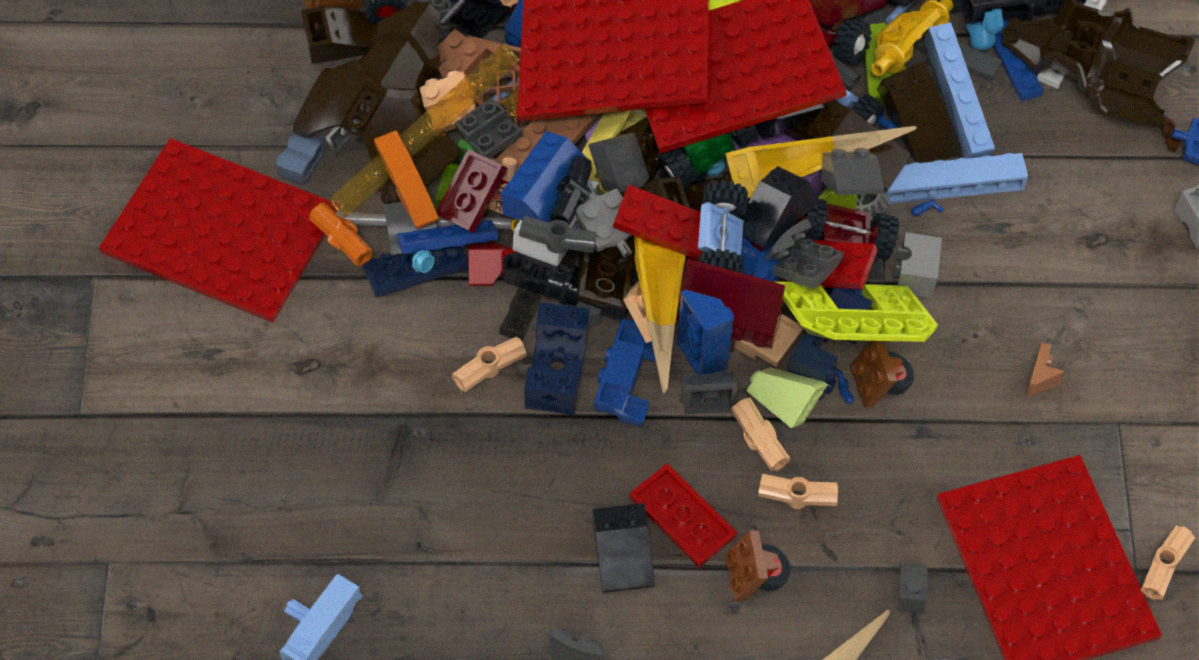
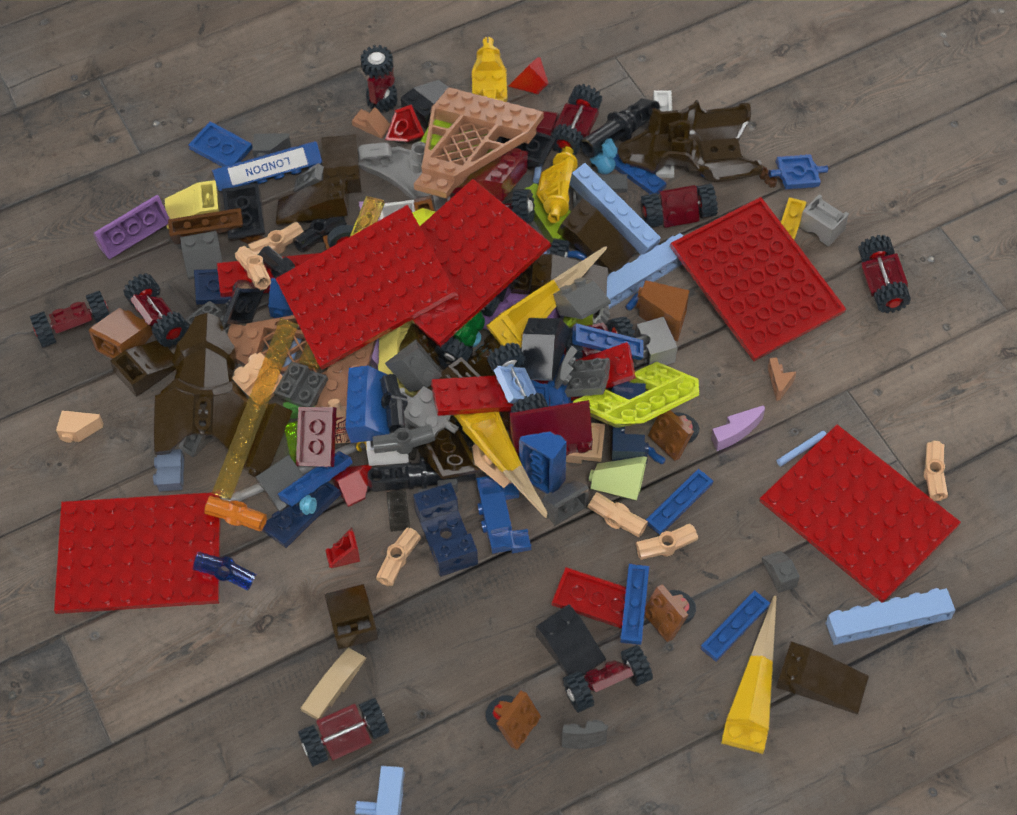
camera: 25 degrees left, 0 degrees up
orange slope [374,131,439,229] -> none
none -> light nougat slope [56,411,104,443]
none -> clear blue piece [193,551,257,591]
none -> plate [298,697,390,767]
none -> tan slope [301,648,366,720]
none -> dark brown slope [324,584,378,650]
none -> red slope [325,527,360,568]
none -> dark orange plate [486,691,541,750]
none -> black plate [562,645,653,713]
none -> blue plate [572,323,644,360]
none -> blue plate [621,564,649,645]
none -> dark orange slope [637,280,690,341]
none -> plate [641,183,718,228]
none -> blue plate [646,469,713,535]
none -> red plate [670,197,846,362]
none -> blue plate [700,590,770,662]
none -> lavender slope [711,405,765,451]
none -> light blue bar [776,431,826,467]
none -> yellow plate [781,197,807,240]

